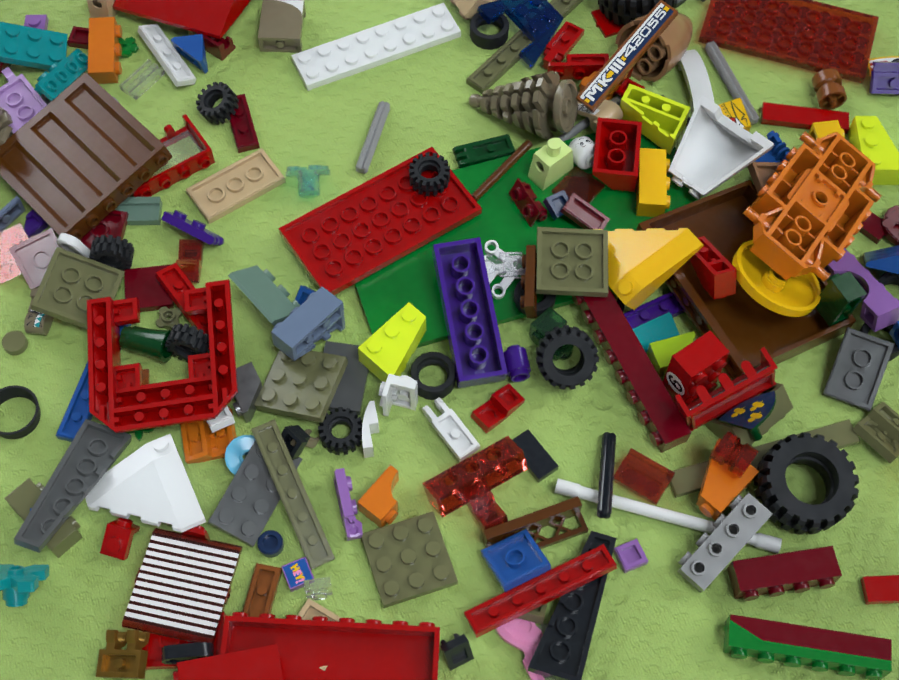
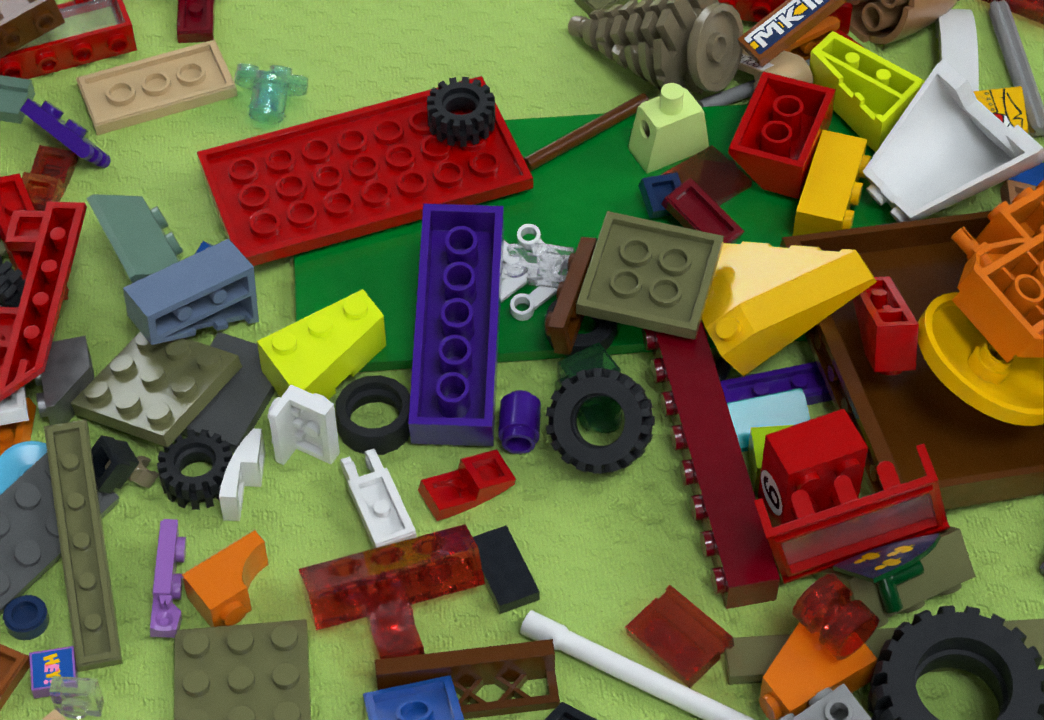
camera: 15 degrees right, 10 degrees down
light grey axle [356,101,390,174] -> none
dark green hinge [452,134,515,168] -> none
dark red hinge [509,178,548,227] -> none
white head [569,136,595,169] -> none
black axle [597,432,616,519] -> none

